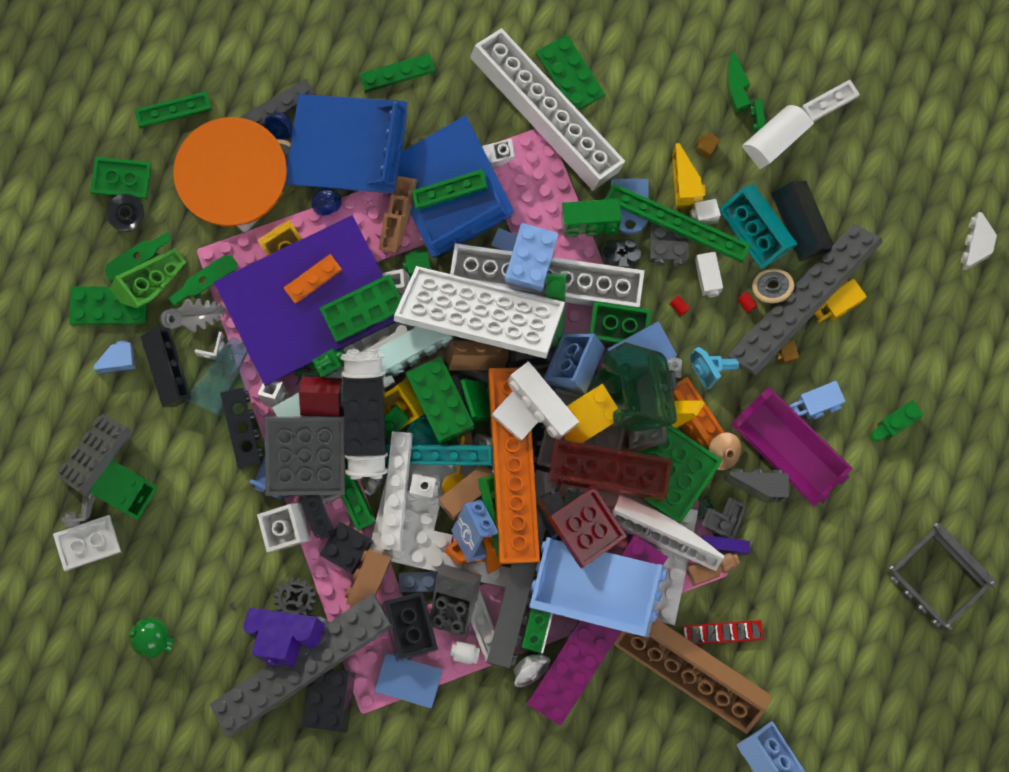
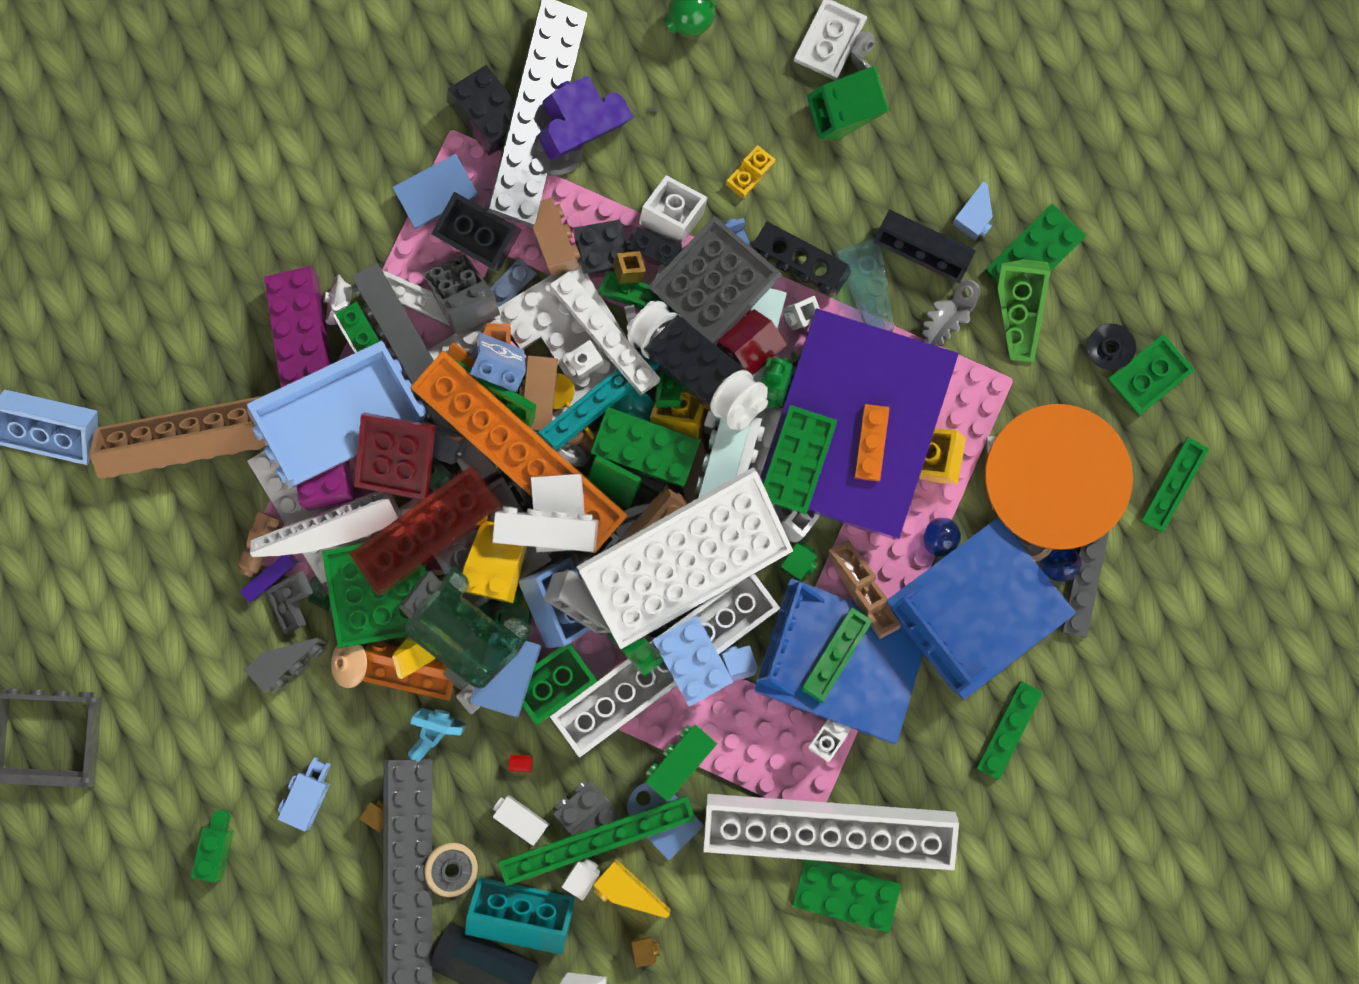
camera: 140 degrees right, 5 degrees up
dark grey plate [57,413,132,496] -> none
green piece [104,232,172,281] -> none
green piece [169,255,238,306] -> none
white bracket [195,332,225,361] -> none
dark grey gear [273,577,316,616] -> none
white brick [450,641,480,665] -> none
black plate [603,239,641,269] -> none
tile [682,620,763,645] -> none
magenta panel [731,387,853,506] -> none
red hinge [737,292,758,313] -> none
yellow brick [815,279,867,323] -> none
none -> light grey slope [543,570,611,634]
none -> pearl gold plate [613,251,646,284]
none -> yellow slope [725,145,776,199]

